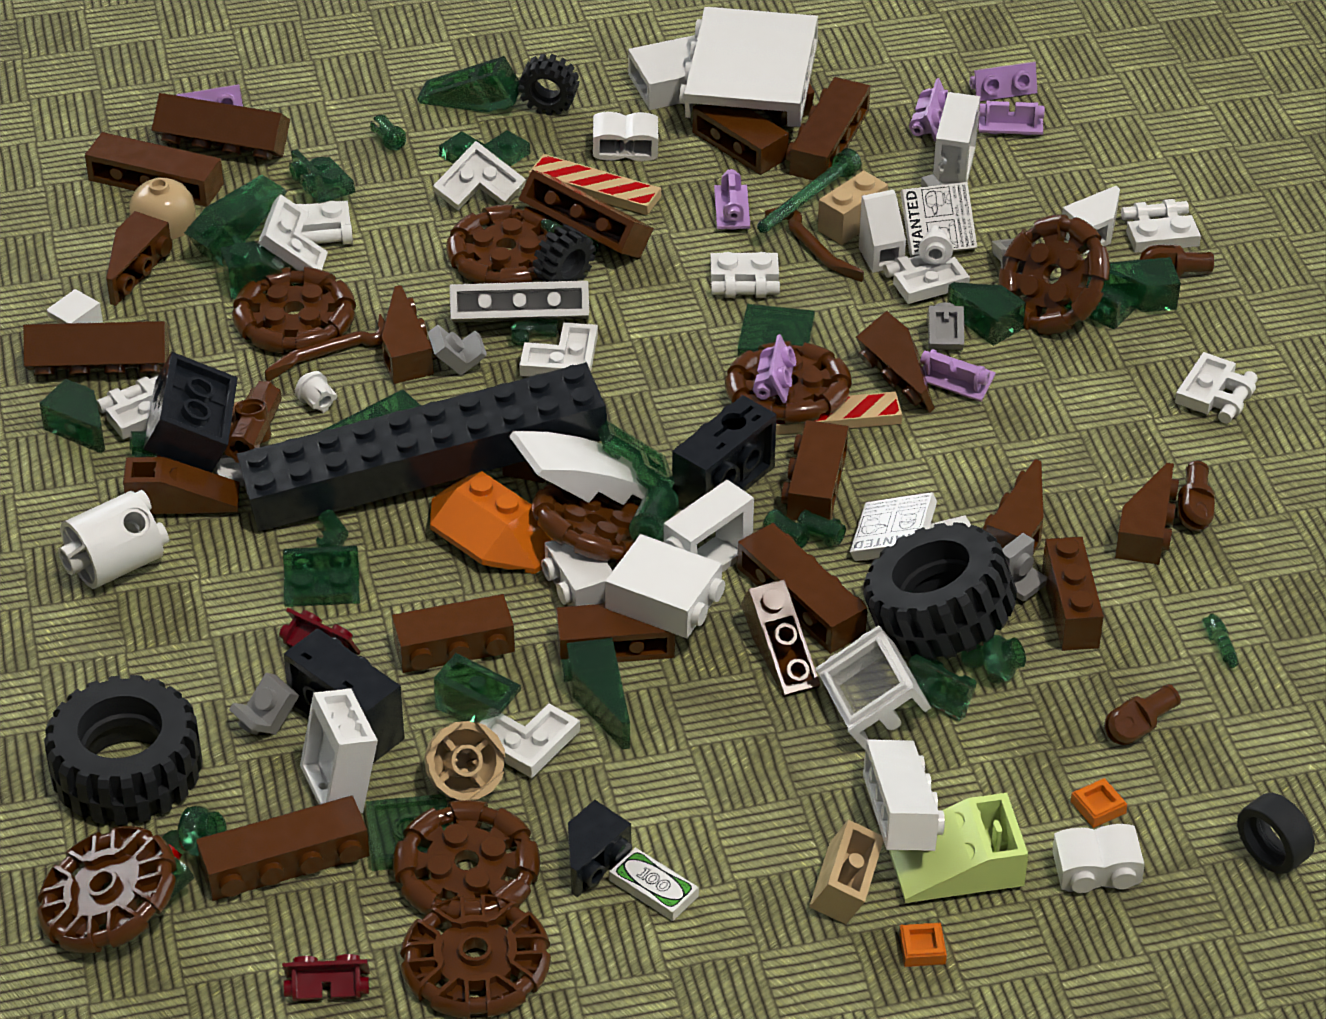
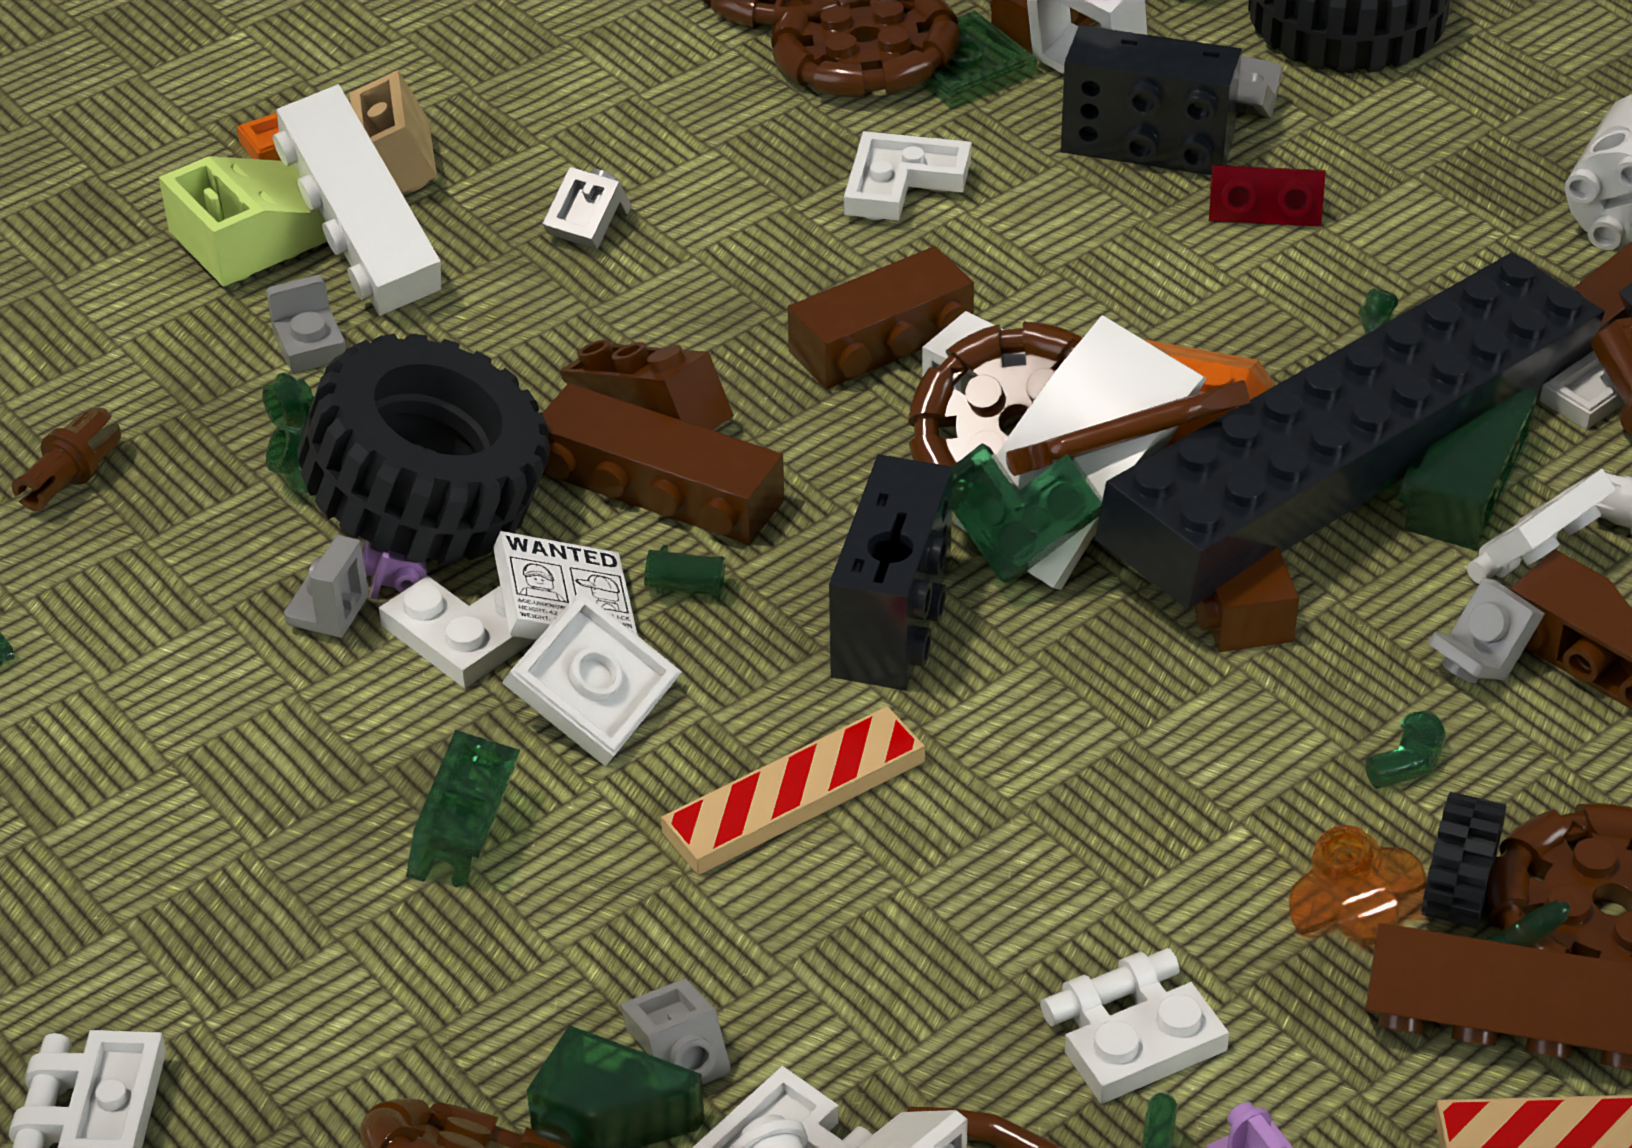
camera: 155 degrees right, 0 degrees up
clear green bracket [283,545,360,607] -> none
reddish brown brick [392,594,515,673] -> none
tan cylinder [424,721,505,801] -> none
clear green slope [434,653,521,722] -> none
white brick [450,281,589,322] -> none
white plate [520,322,598,376] -> none
clear green slope [560,638,630,749] -> none
black slope [568,800,632,897] -> none
white brick [605,534,725,638] -> none
white tile [609,847,699,921] -> none
clear green brick [629,485,679,542] -> none
white window [664,480,754,572] -> none
reddish brown plate [725,341,852,424] -> none
clear green tile [737,304,815,357] -> none
lavender hinge [753,334,796,403] -> none
clear green pin [763,509,810,548] -> none
reddish brown brick [781,420,849,525] -> none
white window [815,625,931,750] -> none
reddish brown slope [856,311,935,413] -> none
lavender hinge [920,349,996,402] -> none
reddish brown slope [983,459,1044,554] -> none
reddish brown brick [1042,536,1104,651] -> none
white brick [1053,824,1144,893] -> none
orange tile [1070,778,1128,828] -> none
reddish brown slope [1115,463,1179,565] -> none
reddish brown arm [1178,461,1215,531] -> none
none -> clear green plate [262,373,314,430]
none -> light grey bracket [266,275,346,374]
none -> clear green hinge [406,730,520,887]
none -> white tile [502,590,682,767]
none -> bracket [542,167,632,249]
none -> reddish brown piece [1006,380,1251,476]
none -> clear orange plate [1289,825,1427,945]
none -> white plate [1467,469,1616,584]

